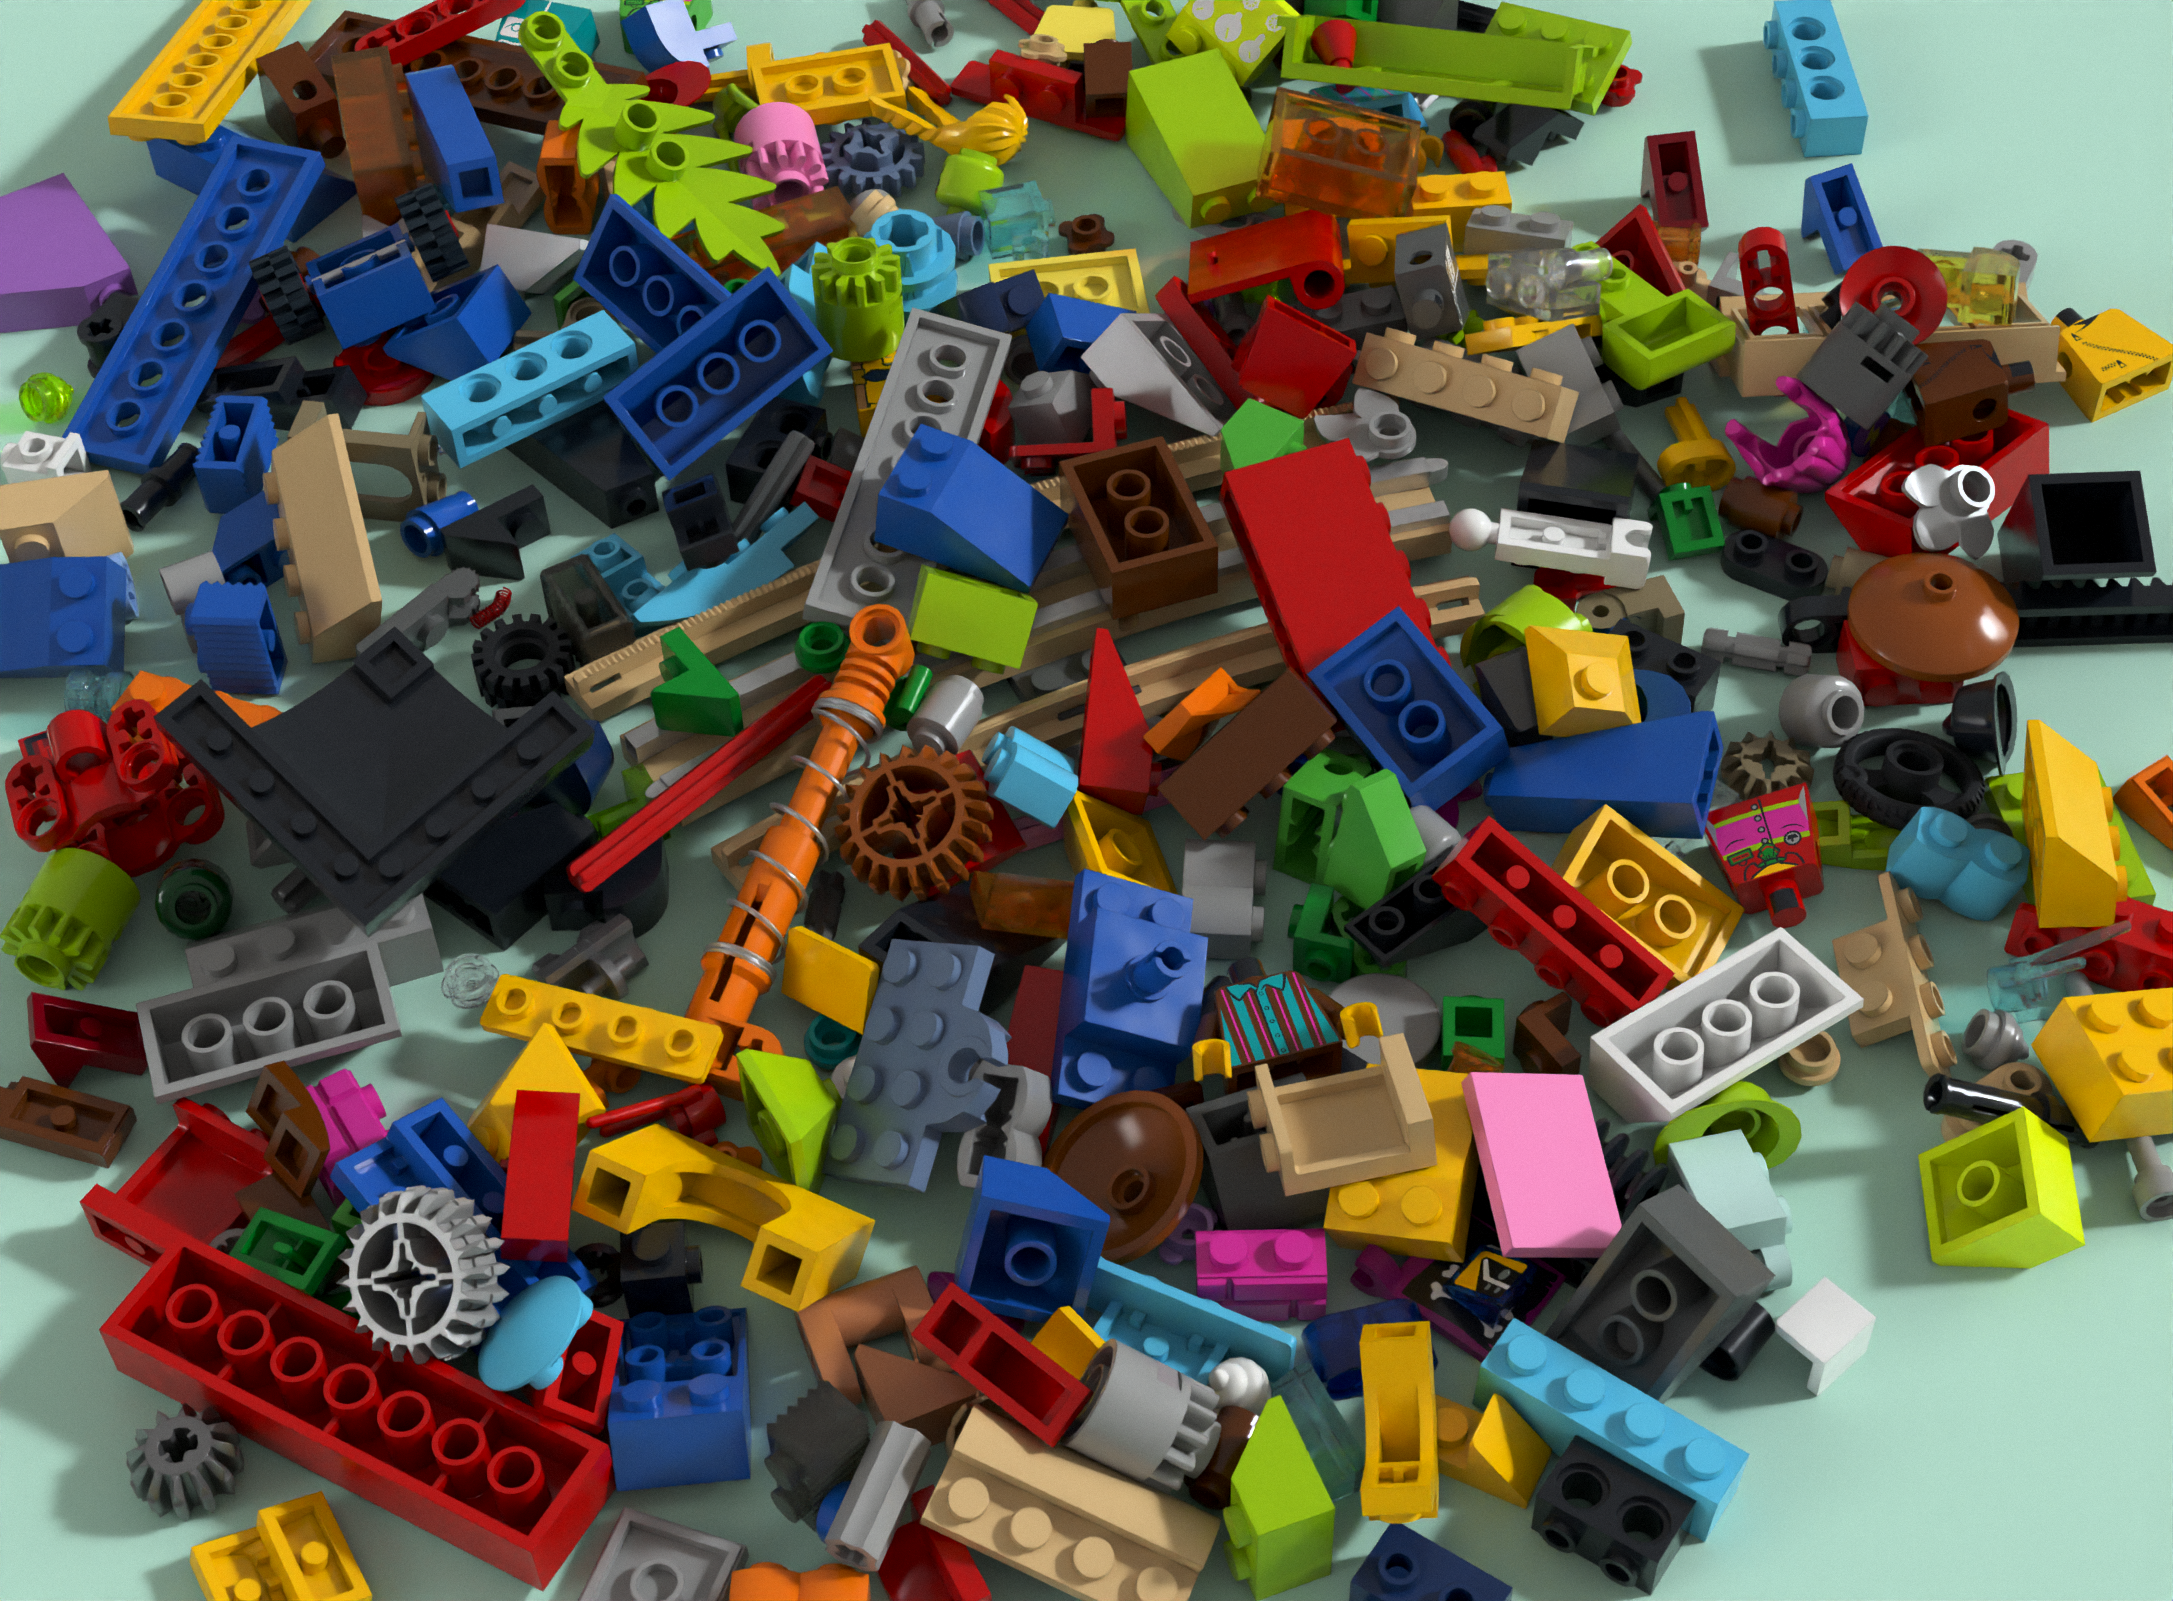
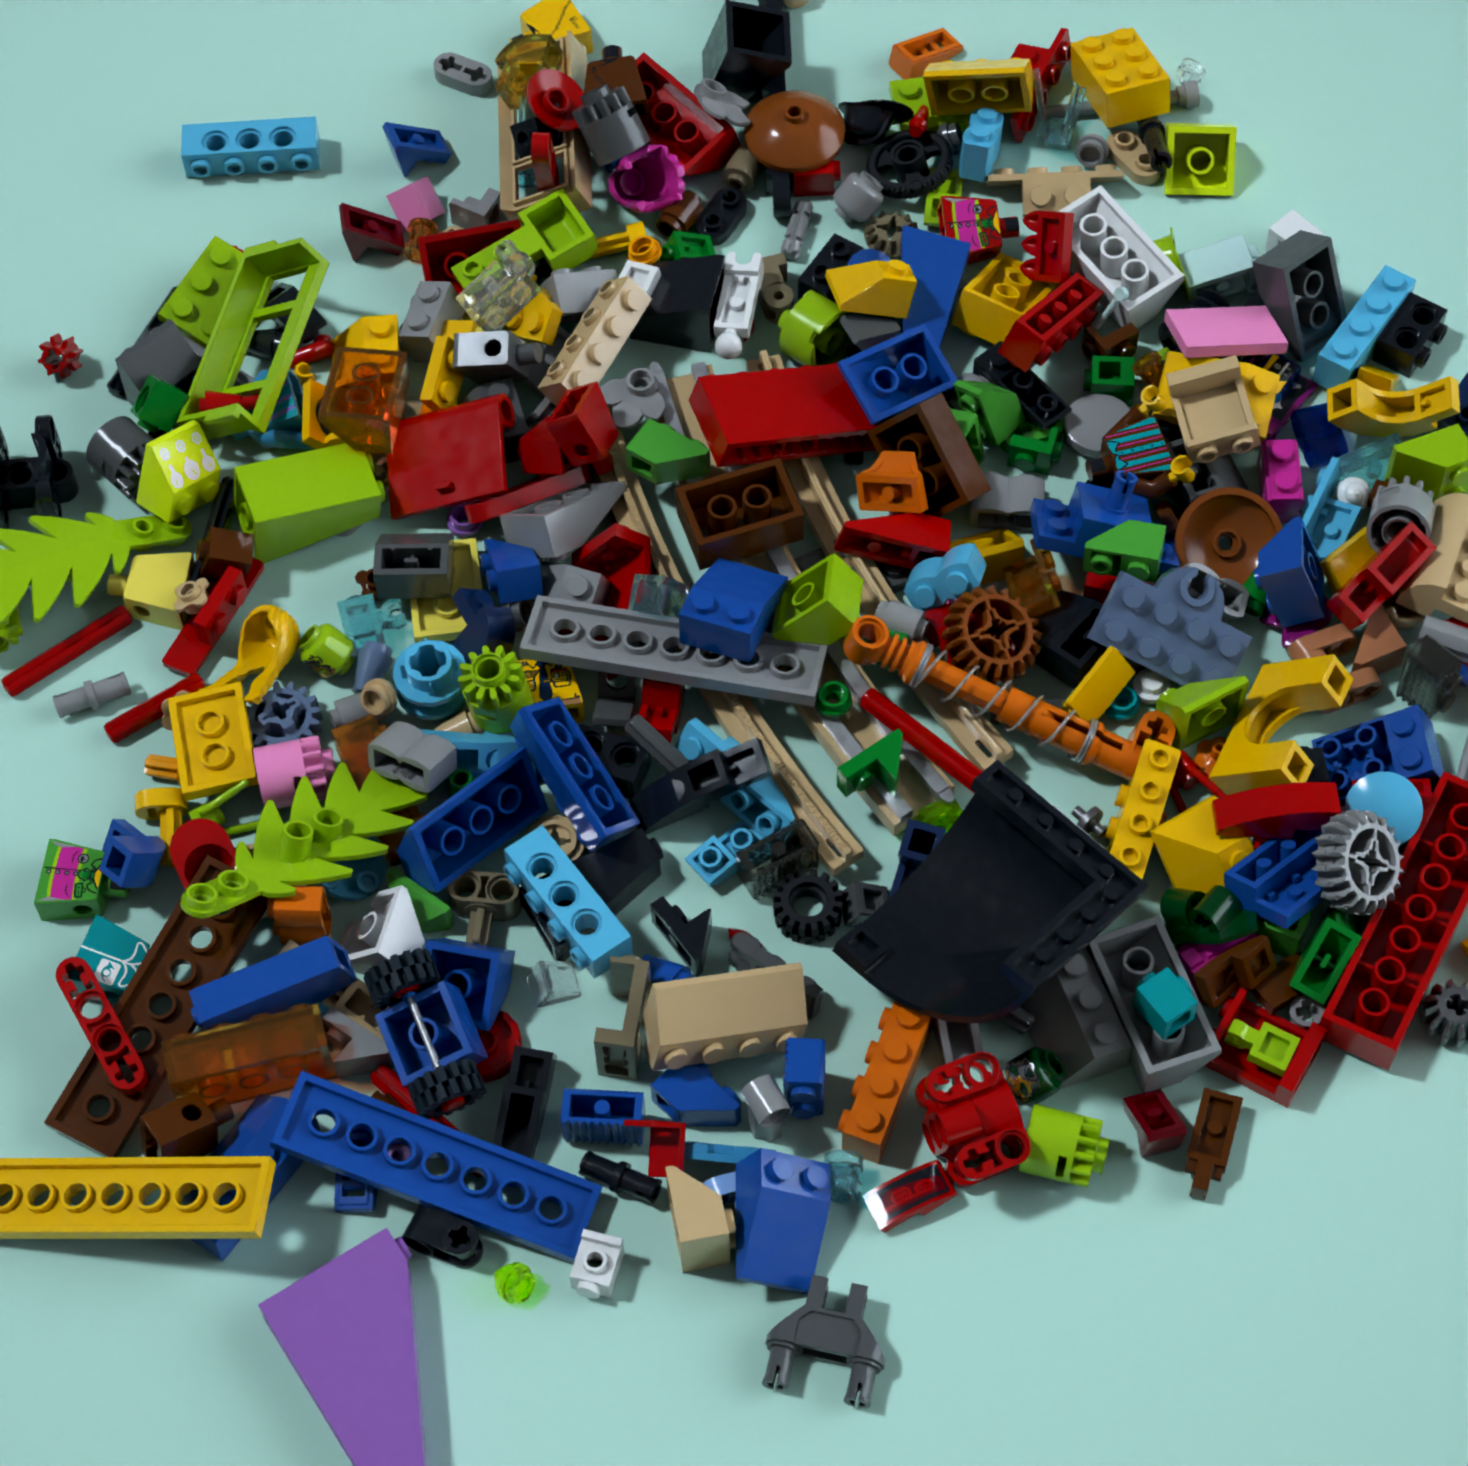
camera: 90 degrees left, 10 degrees up
none -> light grey brick [367,721,457,793]
none -> dark grey slope [373,533,454,599]
none -> bright pink panel [386,176,445,232]
none -> white tile [618,260,661,297]
none -> red bracket [624,1120,686,1177]
none -> light orange plate [628,235,662,265]
none -> clear light blue panel [628,574,689,618]
none -> dark azure tile [684,1141,776,1163]
none -> red piece [909,105,929,138]
none -> red plate [1020,210,1074,283]
none -> bright green slope [1083,519,1166,583]
none -> light aqua hinge [1093,287,1129,331]
none -> teal brick [1133,967,1198,1040]
none -> dark green panel [1160,885,1259,945]
none -> lime plate [1224,1019,1301,1077]

